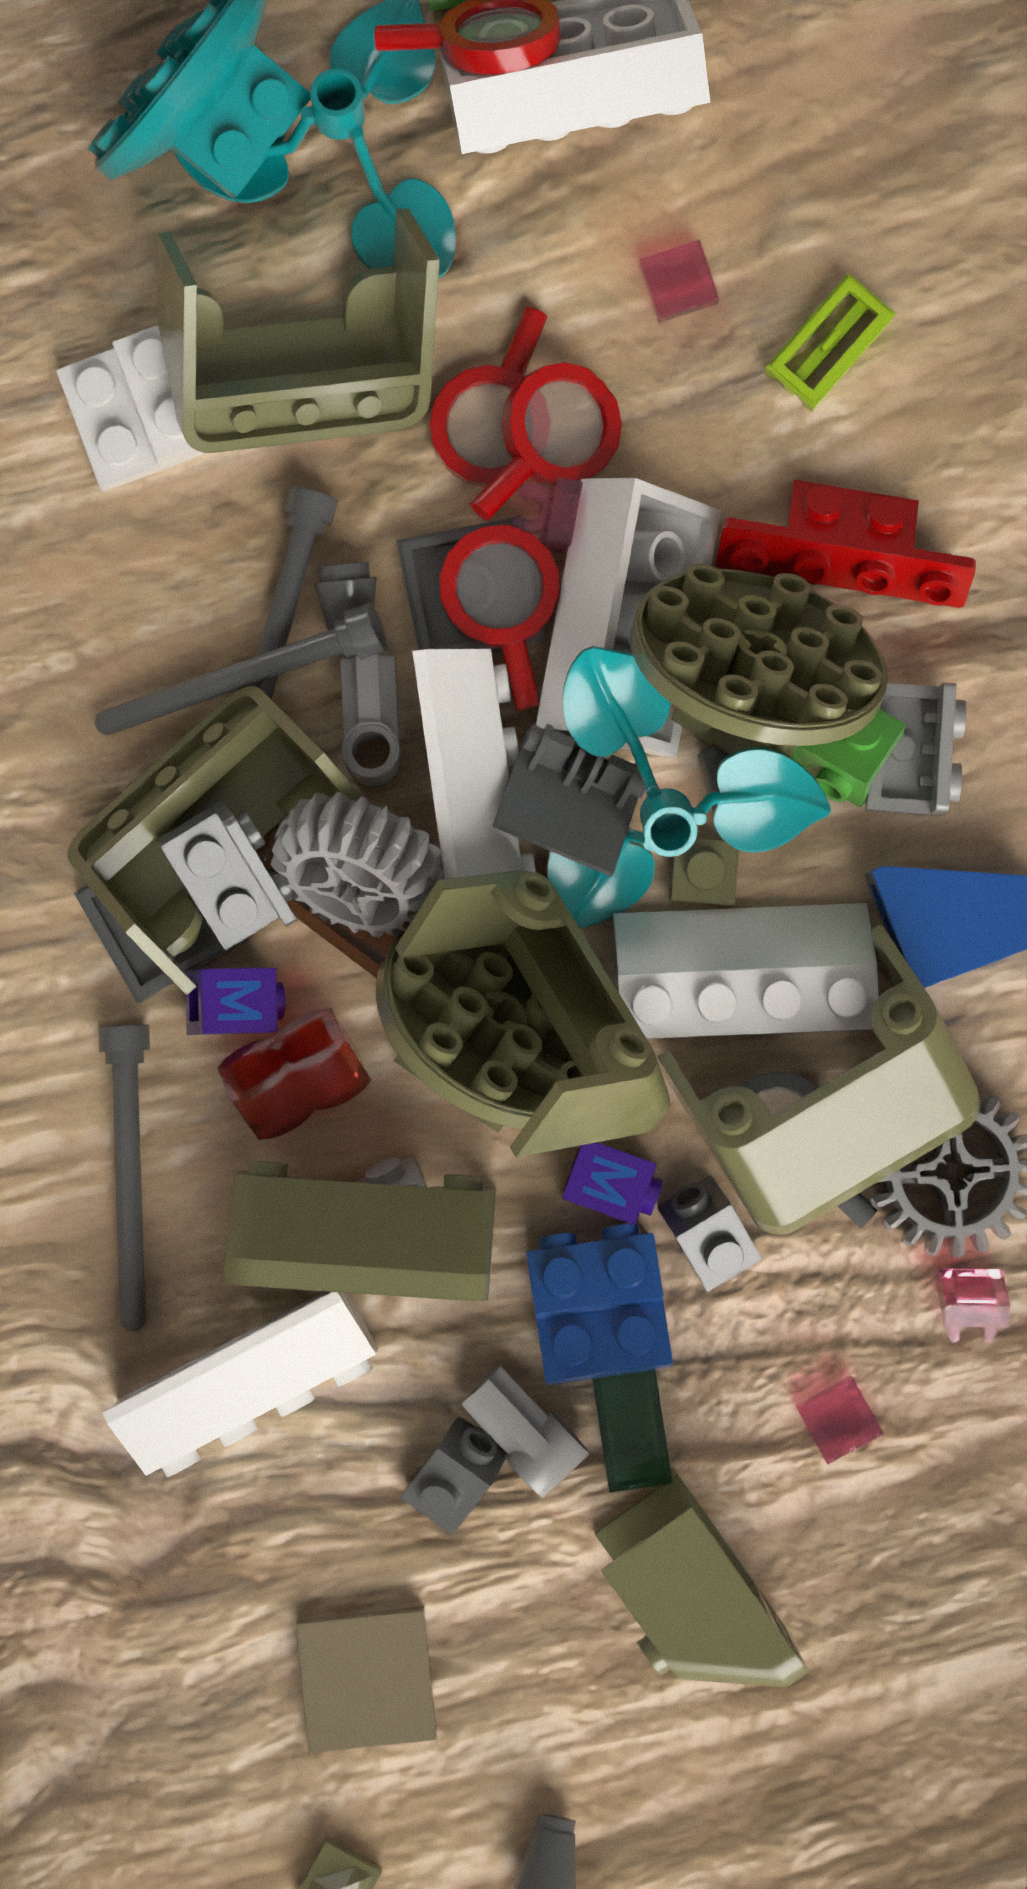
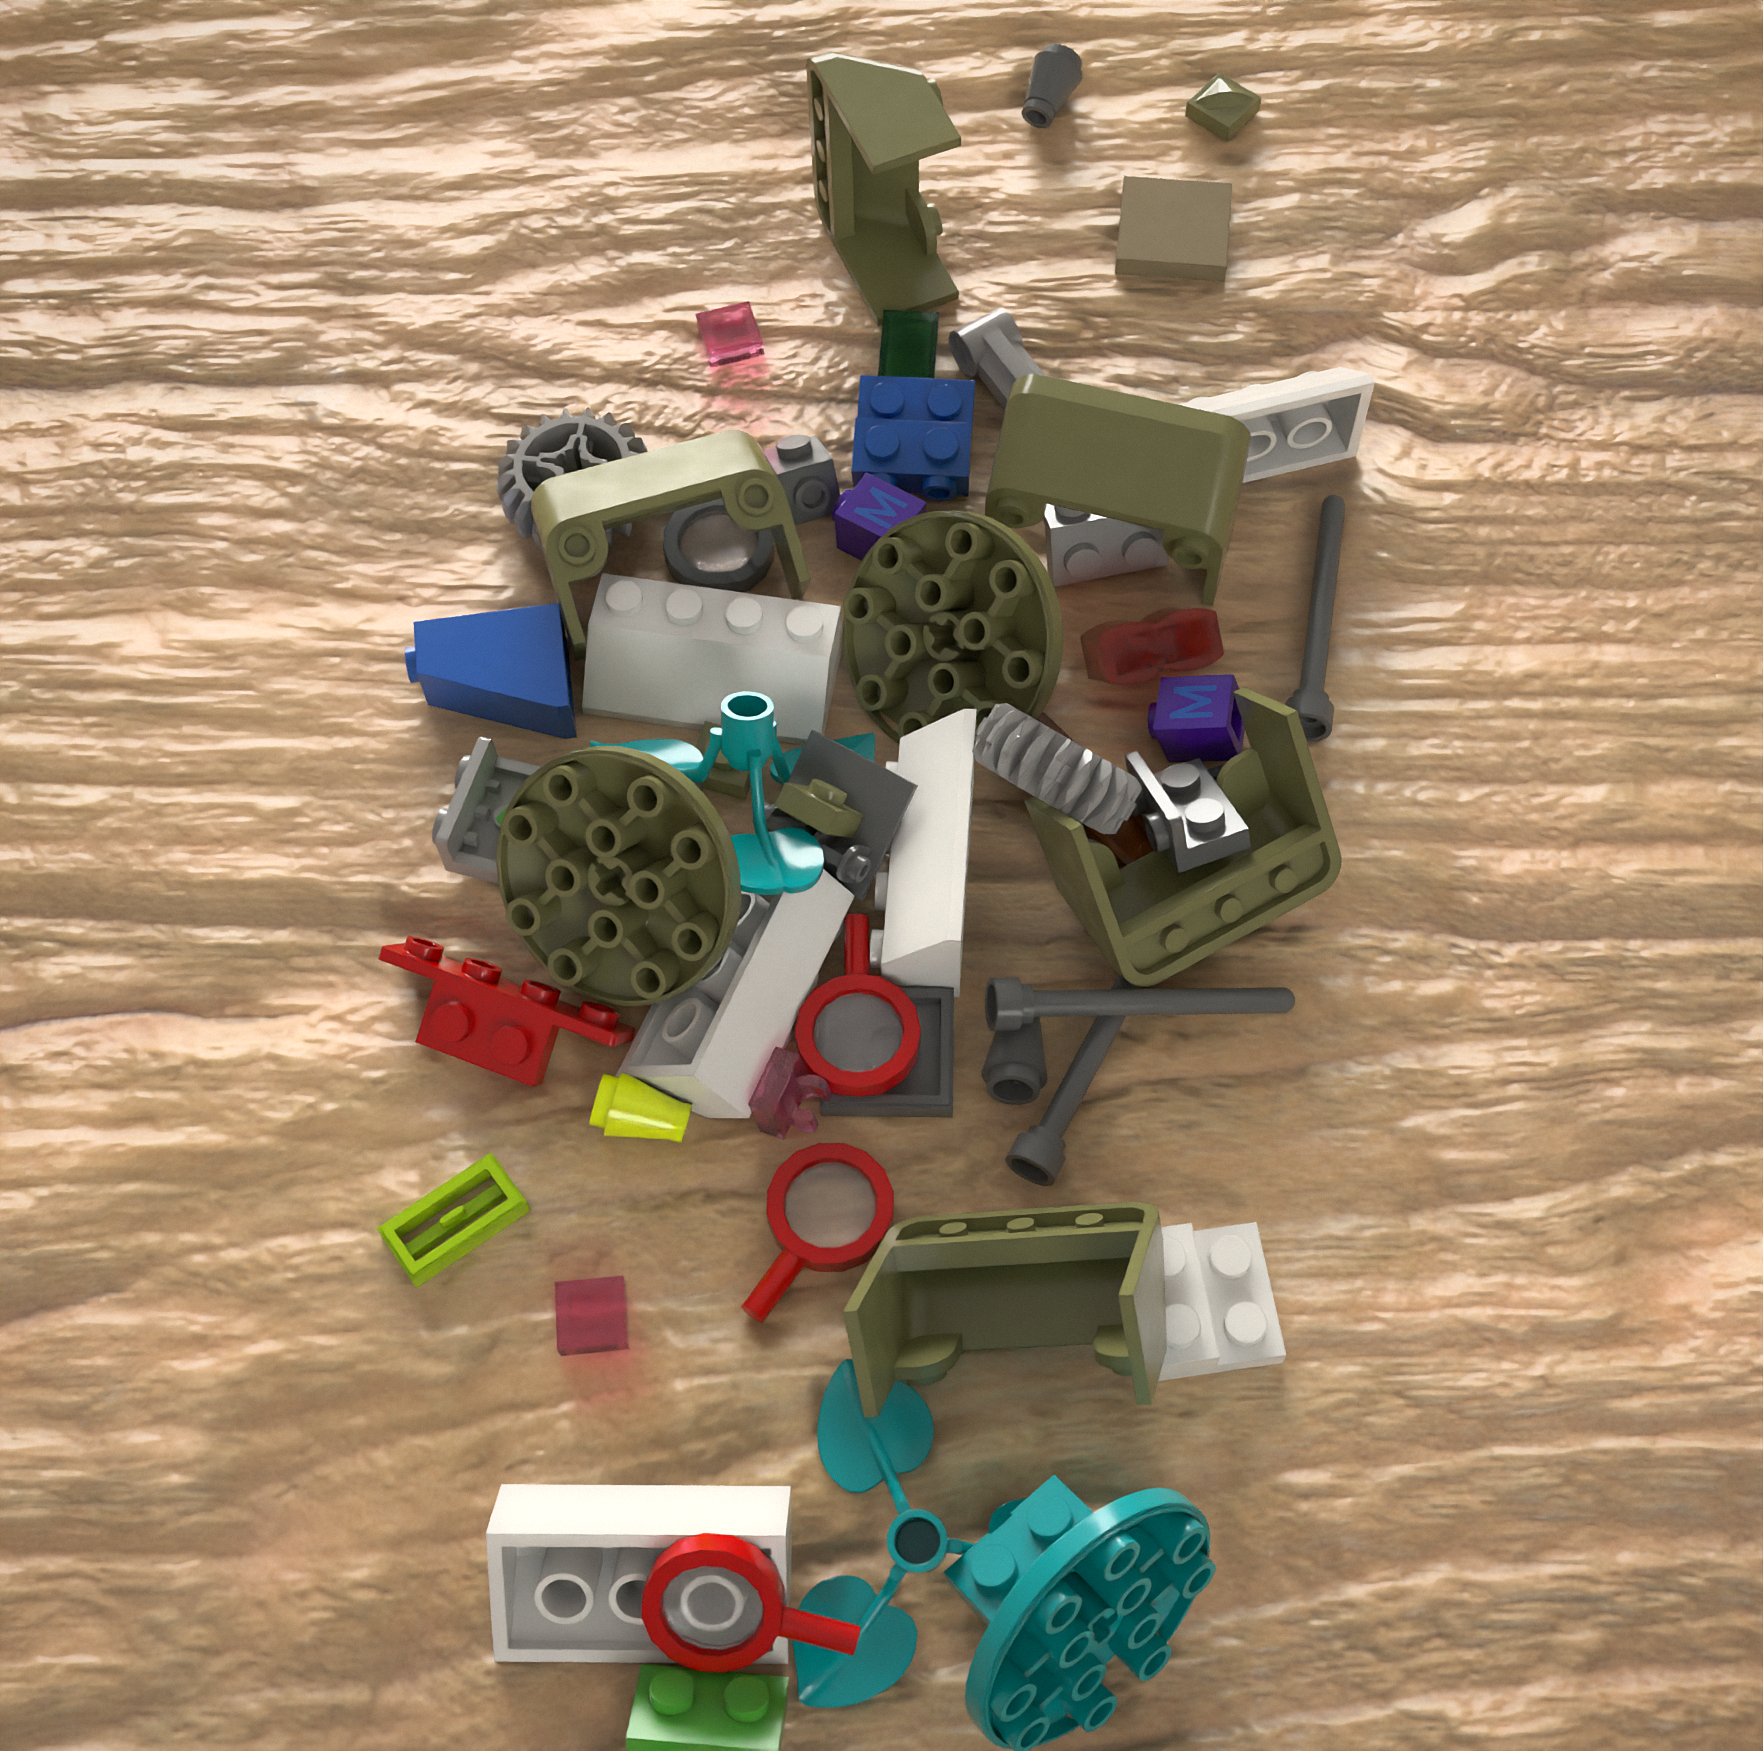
camera: 165 degrees left, 25 degrees down
light grey piece [340,654,402,787] -> none
olive windscreen [395,870,670,1158] -> none
dark grey bracket [400,1417,506,1535] -> none
red piece [470,362,622,521] -> none
clear pink tile [937,1269,1011,1342] -> none
none -> neon yellow cone [589,1072,692,1143]
none -> olive plate [774,779,864,838]

